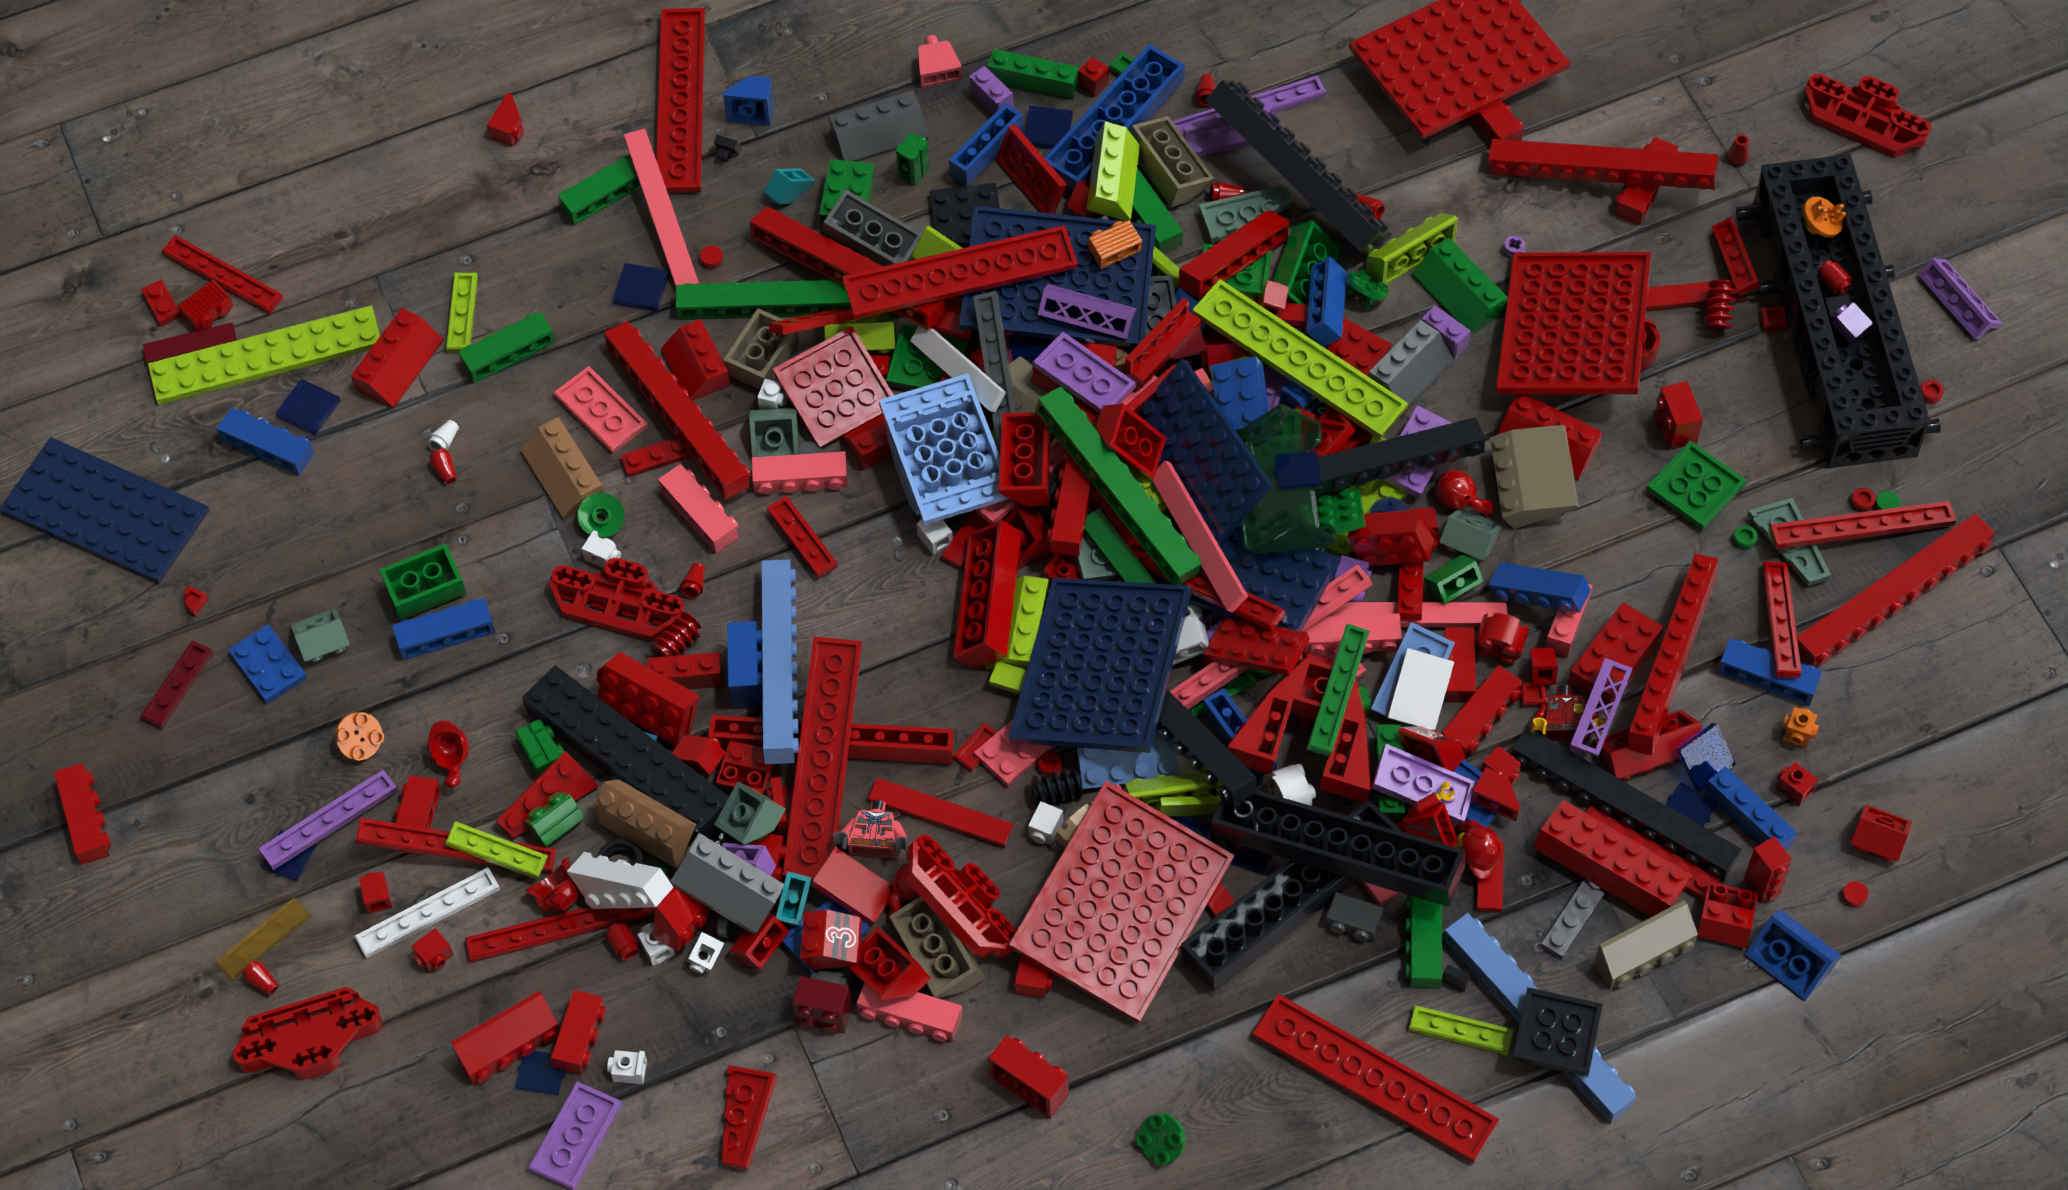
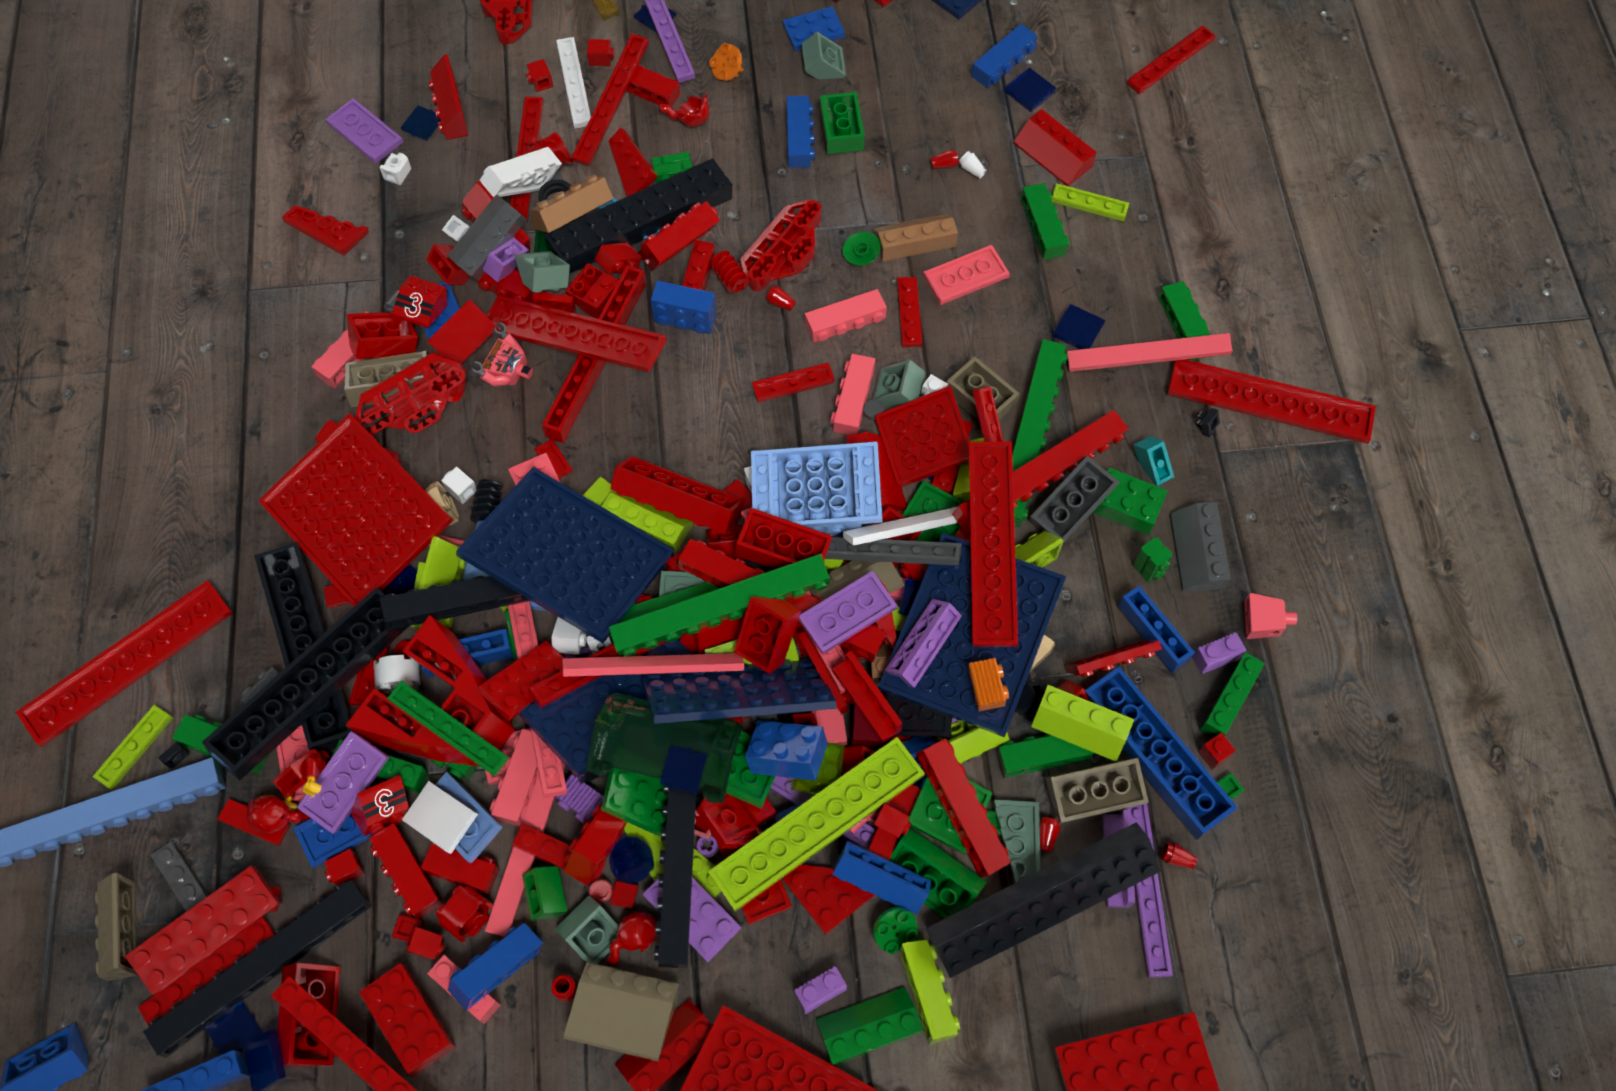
camera: 105 degrees right, 5 degrees up
red plate [141,279,181,326] -> none
dark red tile [143,322,237,367] -> none
lime plate [148,305,380,405] -> none
red brick [177,280,234,331] -> none
lime tile [445,821,547,880] -> none
red slope [487,92,524,147] -> none
green brick [524,792,585,847] -> none
red brick [551,990,607,1075] -> none
white brick [582,530,621,569] -> none
red brick [604,321,751,499] -> none
red slope [661,319,730,401] -> none
red tile [700,245,723,269] -> none
blue slope [723,76,775,126] -> none
medium blue brick [762,560,799,764] -> none
teal slope [776,872,812,926] -> none
dark red brick [792,976,852,1034] -> none
red tile [868,778,1014,848] -> none
black plate [929,183,1000,248] -> none
red brick [988,1035,1069,1119] -> none
clear blue tile [1024,106,1073,149] -> none
green plate [1136,1113,1186,1165] -> none
red cone [1356,193,1385,219] -> none
dark grey slope [1368,320,1453,407] -> none
red slope [1471,767,1520,822] -> none
black plate [1512,987,1603,1077] -> none
torso [1531,685,1607,741] -> none
medium lavender fence [1569,658,1633,757] -> none
red slope [1697,881,1758,948] -> none
red brick [1743,836,1792,903] -> none
none -> red brick [551,974,578,1002]

